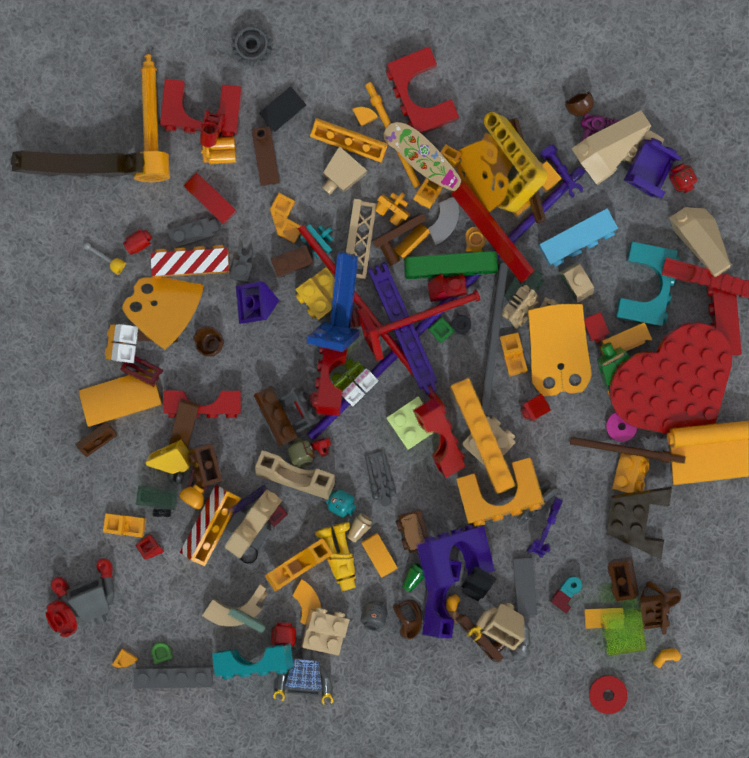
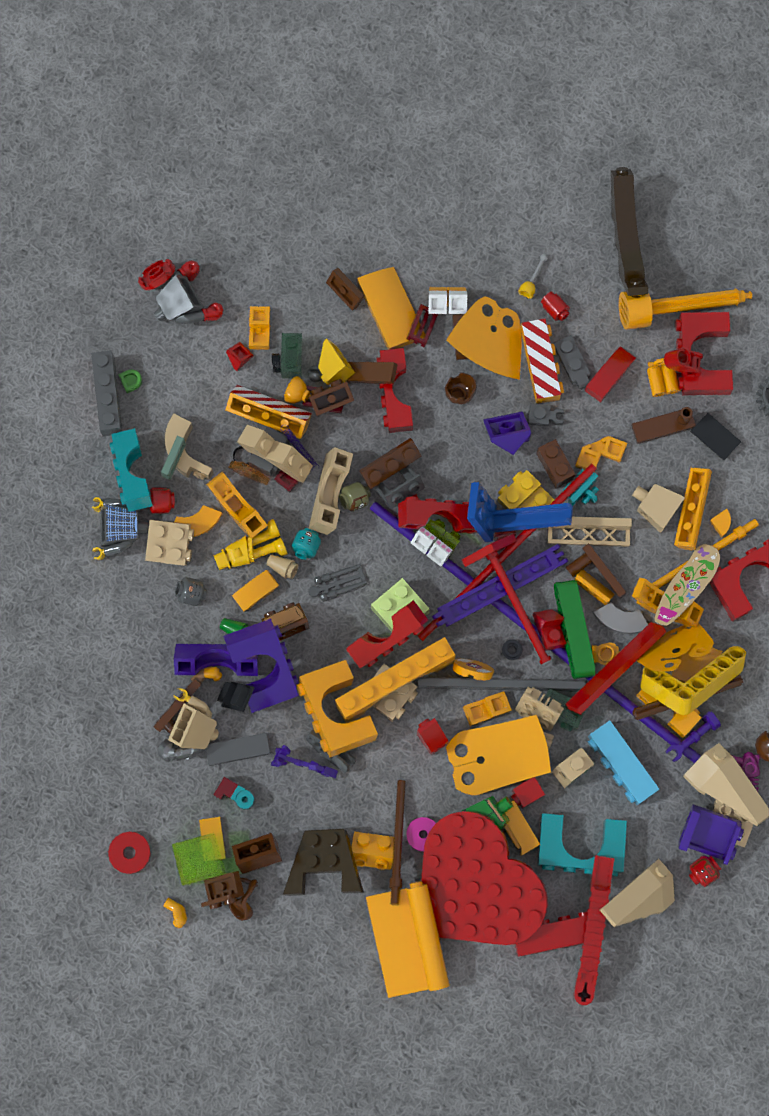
camera: 80 degrees right, 10 degrees down
light orange tile [112,648,139,668] -> none
red tile [312,437,332,457] -> none
light orange hips [375,192,411,226] -> none
reddish brown piece [393,600,422,640] -> none
green tile [428,317,455,344] -> none
none -> clear orange tile [228,461,269,485]
none -> light orange tile [453,658,494,681]

